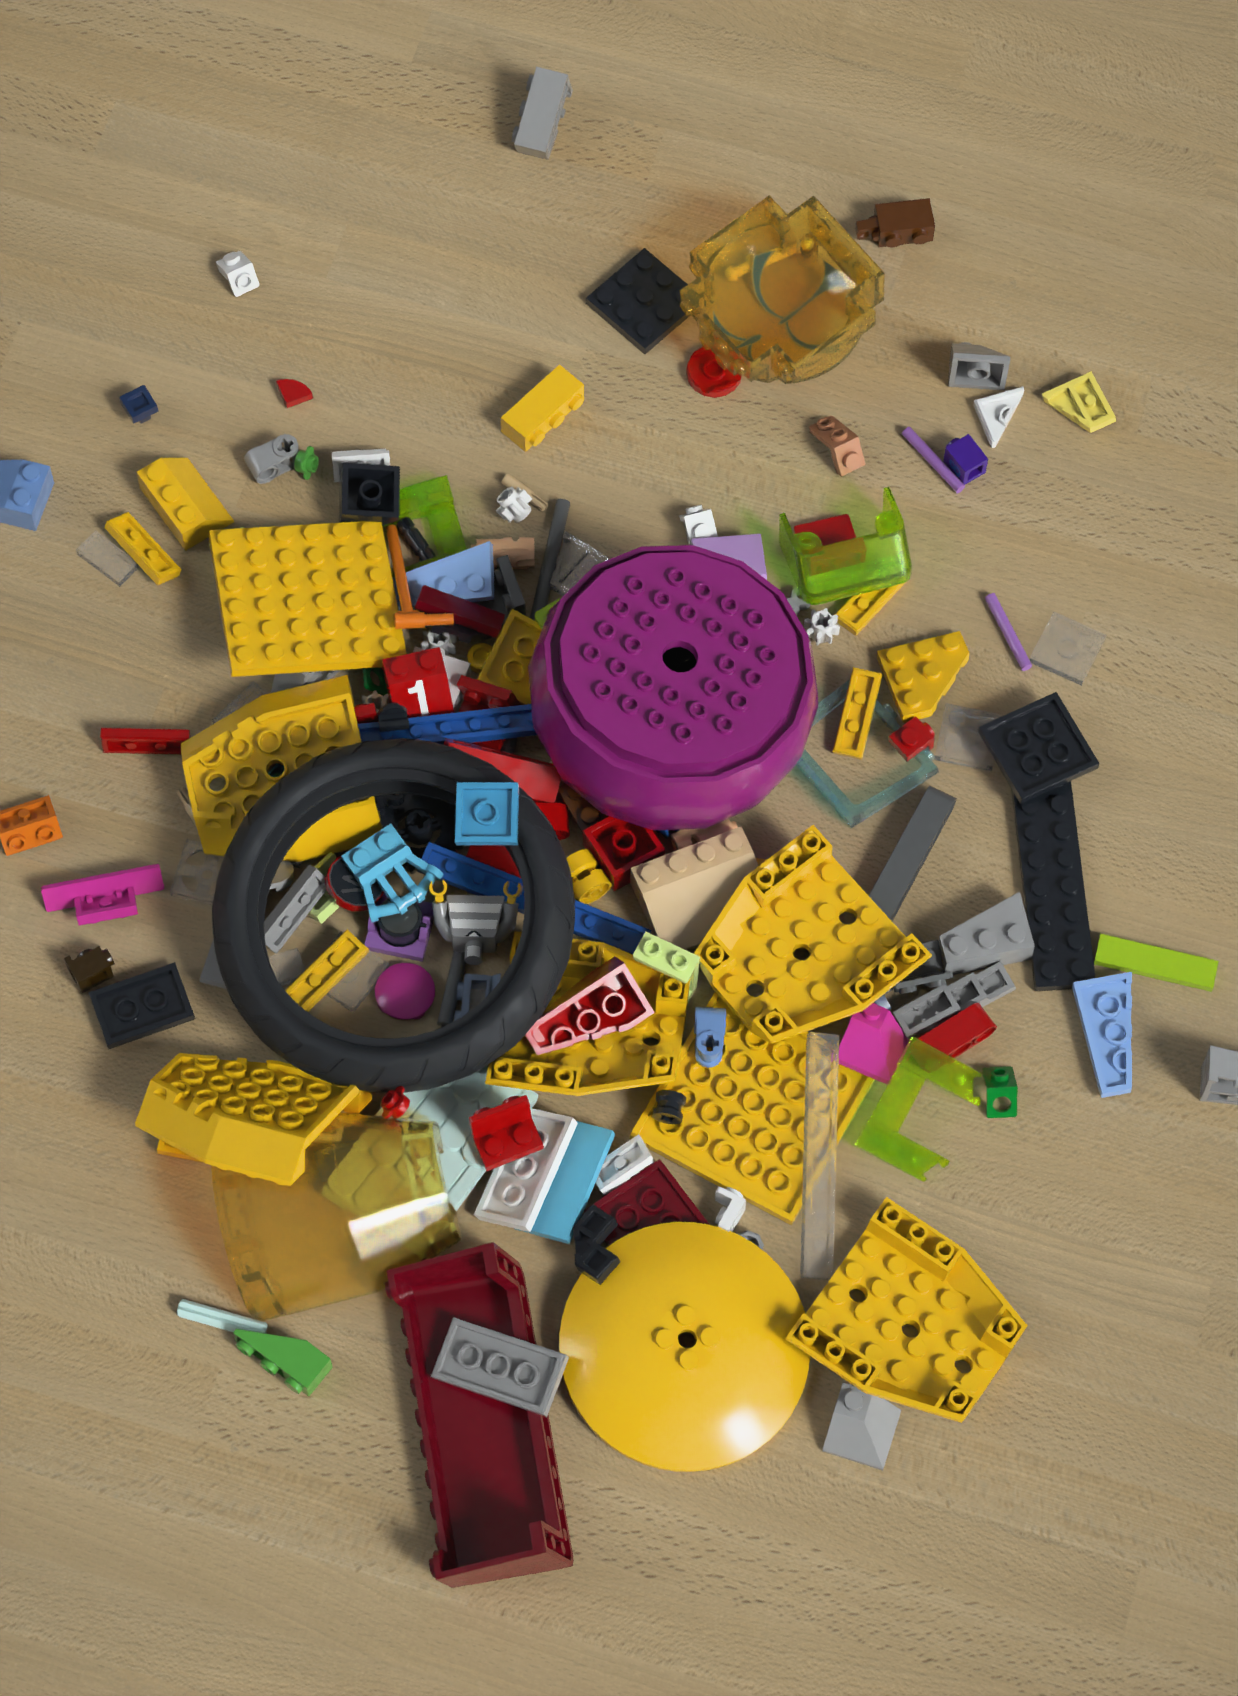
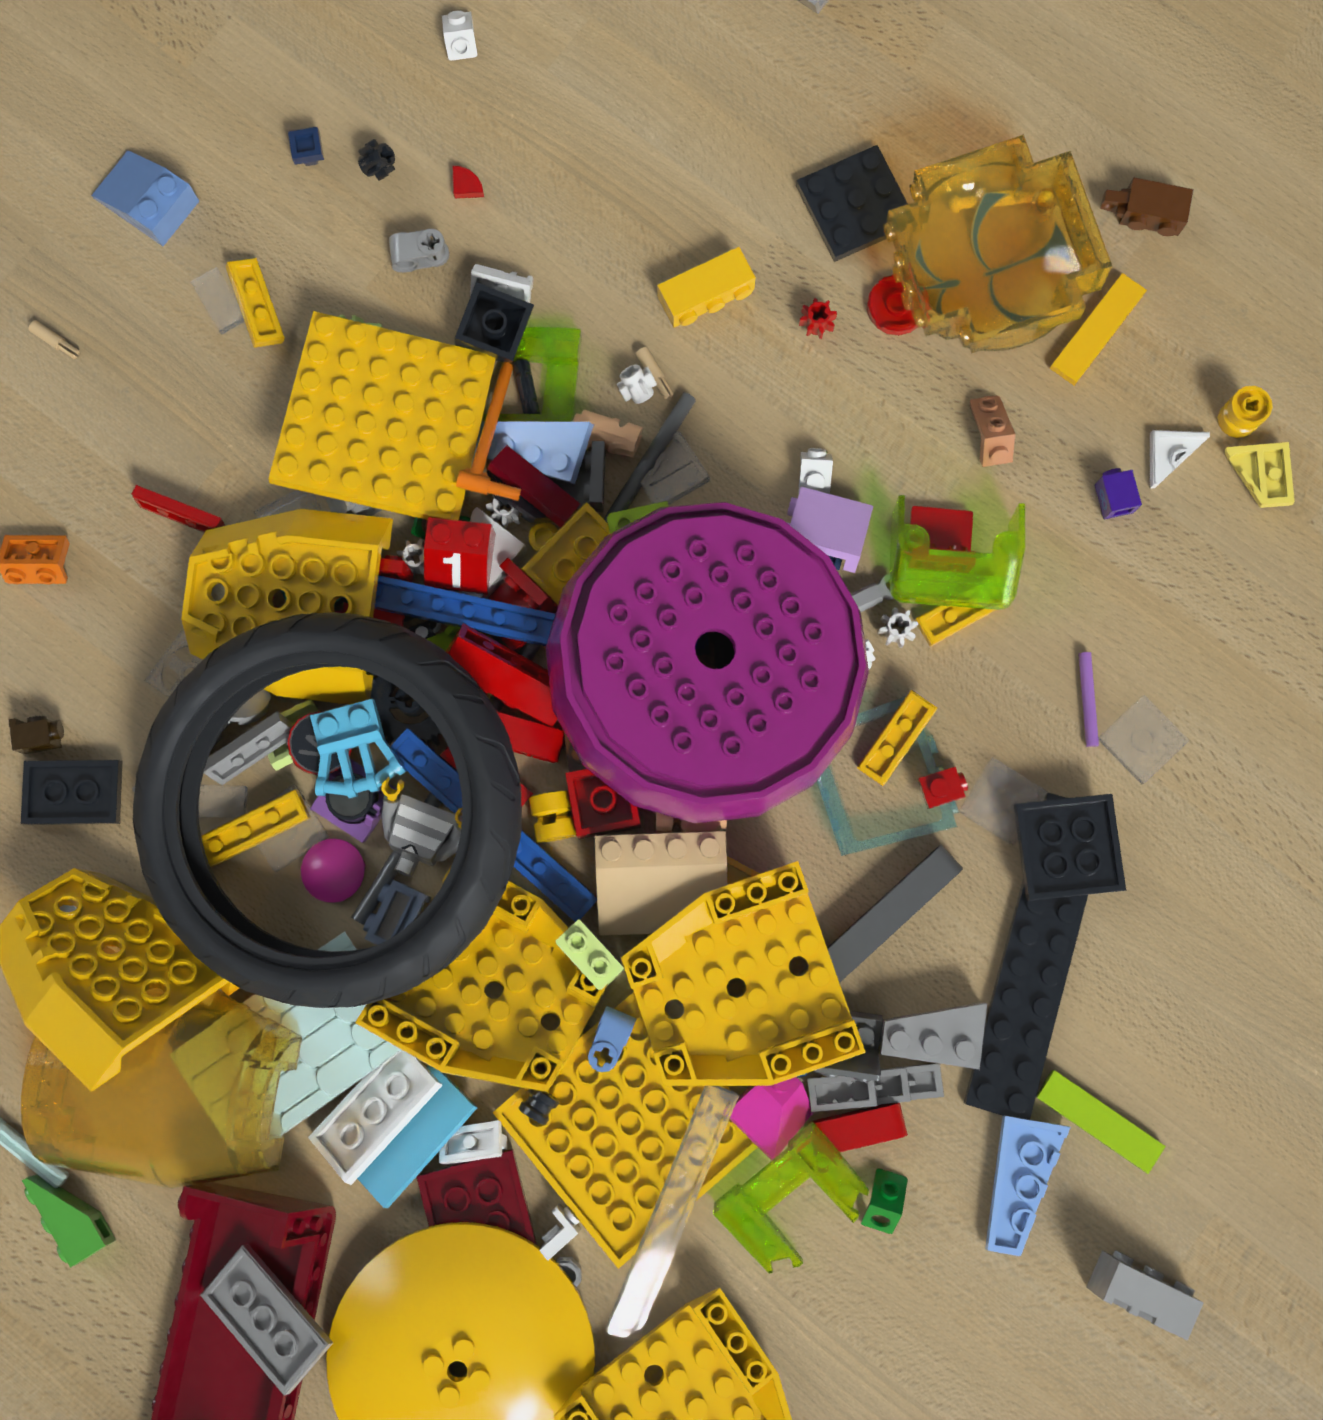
camera: 25 degrees right, 15 degrees up
dark pink bracket [41,864,164,926] -> none
yellow slope [136,458,234,551] -> none
bright green plate [294,446,319,480] -> none
black plate [378,703,409,733] -> none
red plate [381,1086,410,1119] -> none
dark azure plate [455,782,519,845] -> none
red bracket [468,1095,544,1172] -> none
red wedge [525,956,655,1055] -> none
black tile [573,1204,620,1285] -> none
yellow plate [877,631,969,723] -> none
medium lavender bar [902,427,965,493] -> none
light grey slope [948,342,1010,390] -> none
none -> black gear [358,139,395,181]
none -> red gear [799,298,837,339]
none -> yellow tile [1050,273,1147,386]
none -> yellow wheel [1218,386,1273,438]

